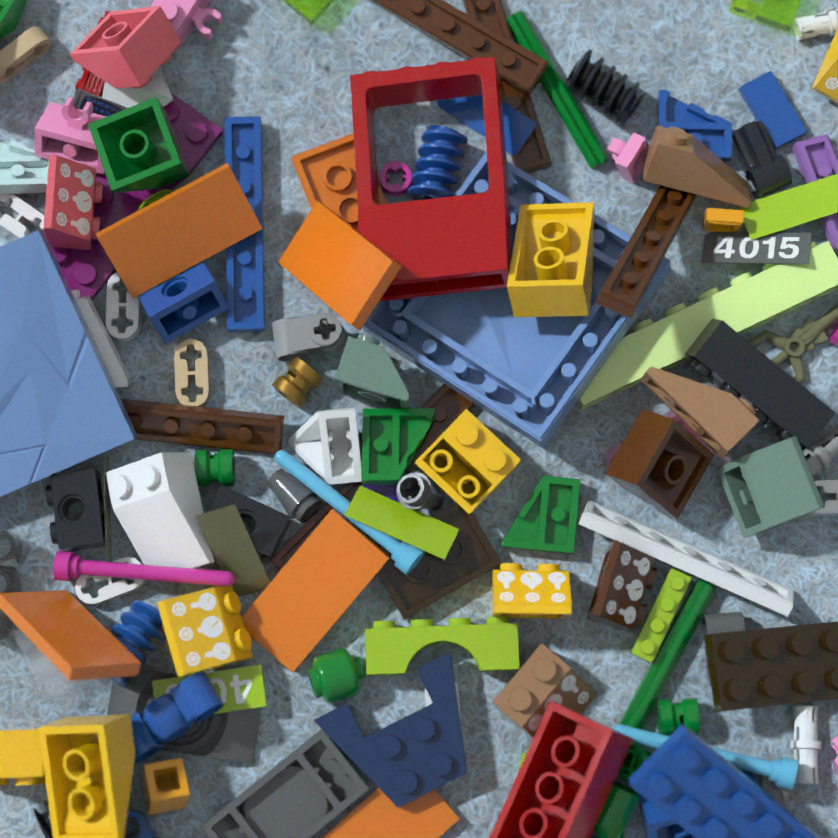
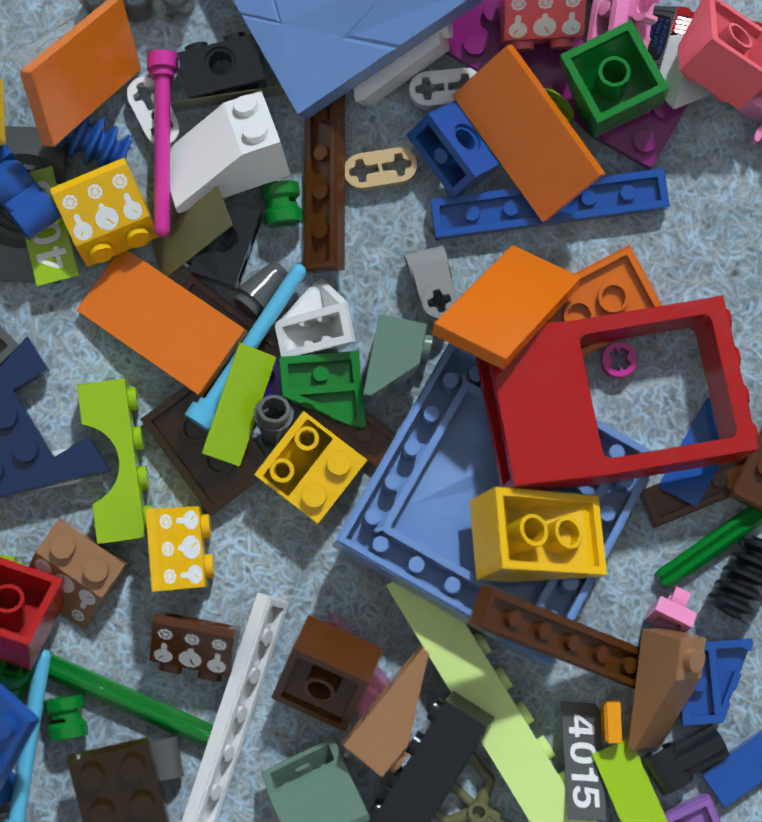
camera: 80 degrees right, 5 degrees up
pearl gold wheel [272,356,323,408] -> none
green head [307,648,366,704] -> none
blue piece [407,125,468,201] -> none
green wing [501,475,580,555] -> none
lime piece [629,568,692,664] -> none

